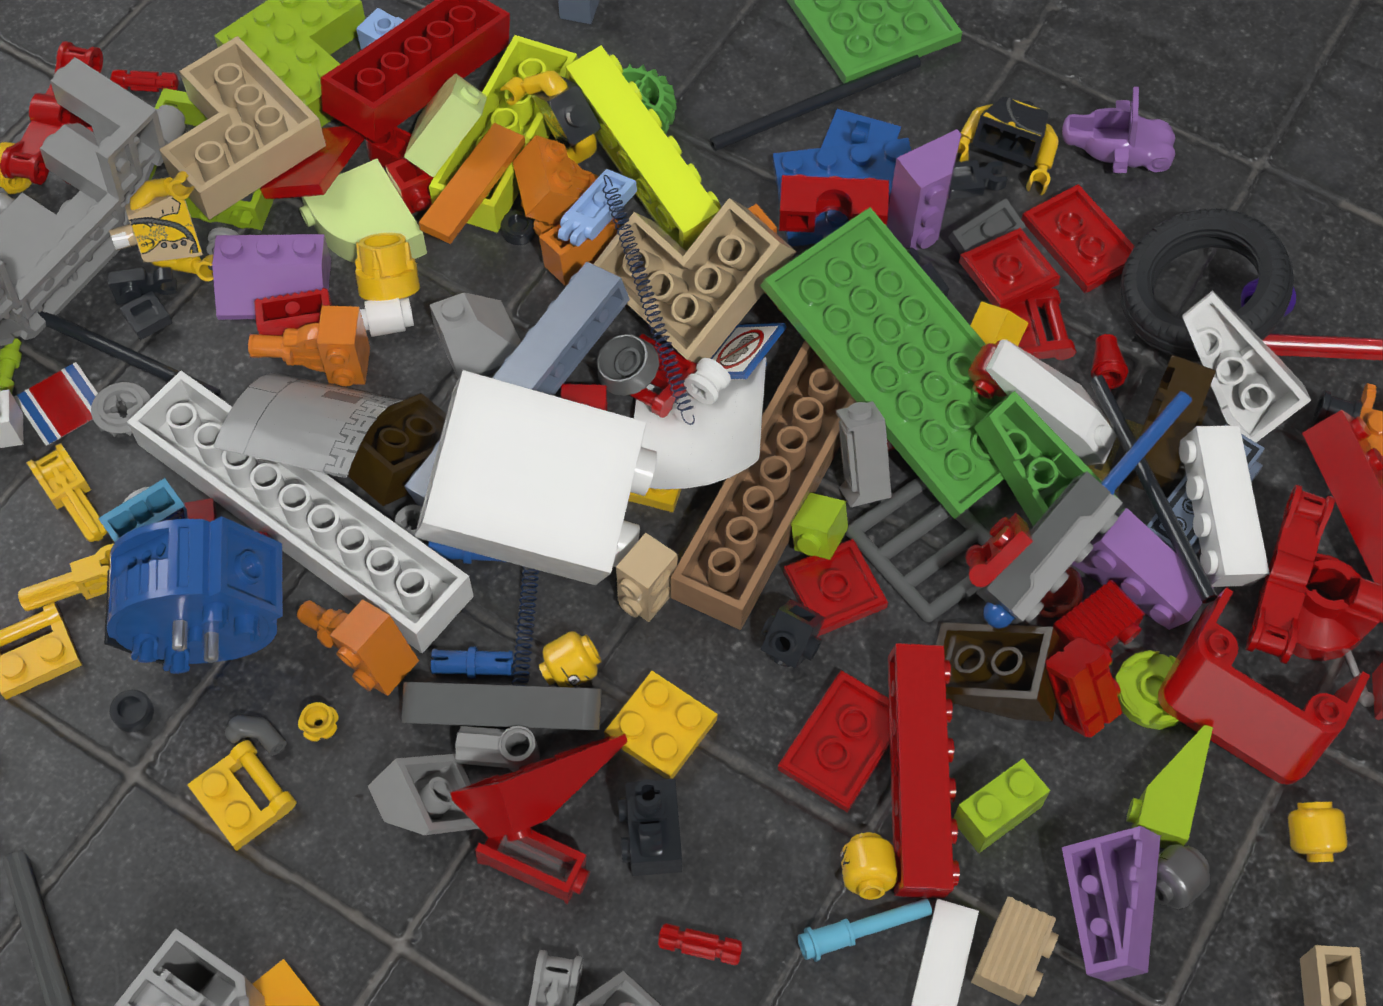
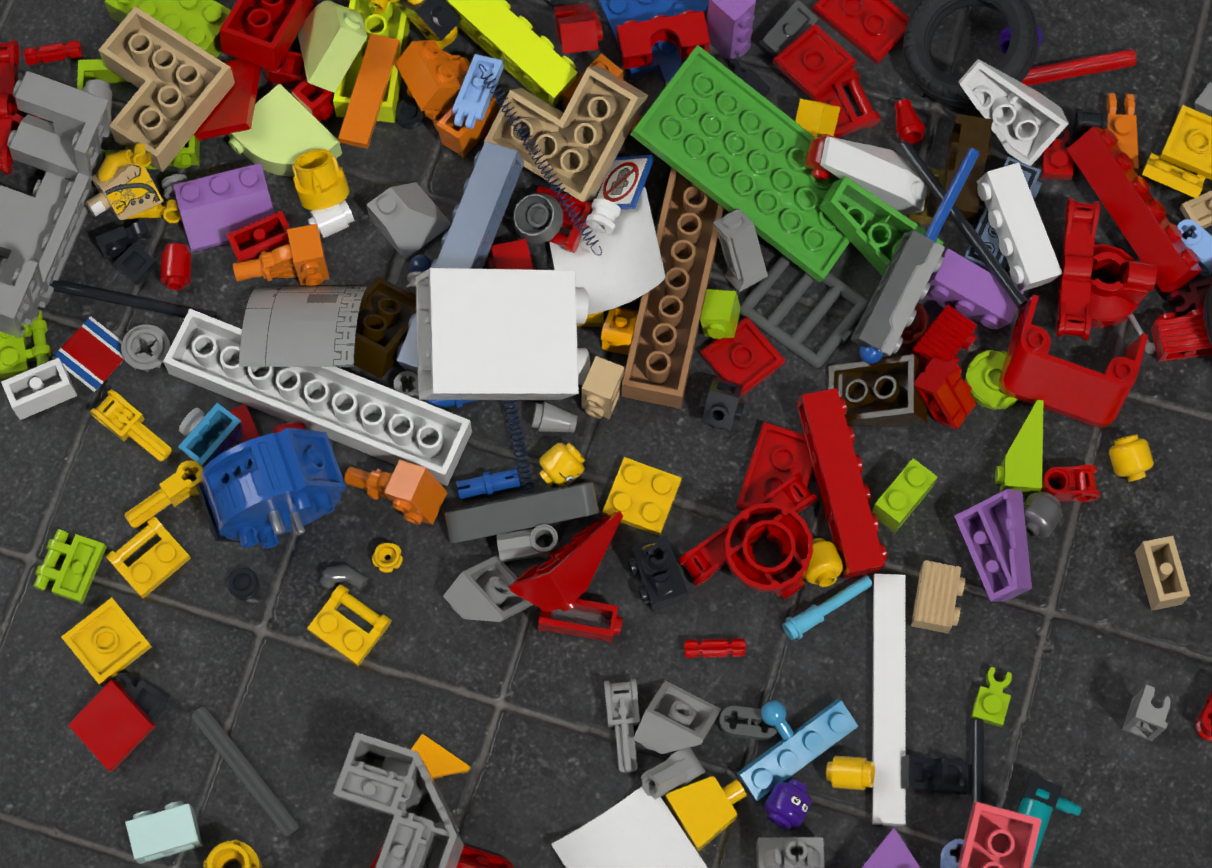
camera: 15 degrees left, 10 degrees up
red plate [966,513,1033,587] -> none
none -> red brick [160,243,192,290]
none -> light grey cone [531,402,578,433]
none -> red arch [554,3,603,54]
none -> light orange slope [601,307,639,355]
none -> red piece [677,473,818,600]
none -> red piece [1039,465,1100,502]
none -> red plate [1042,129,1073,180]

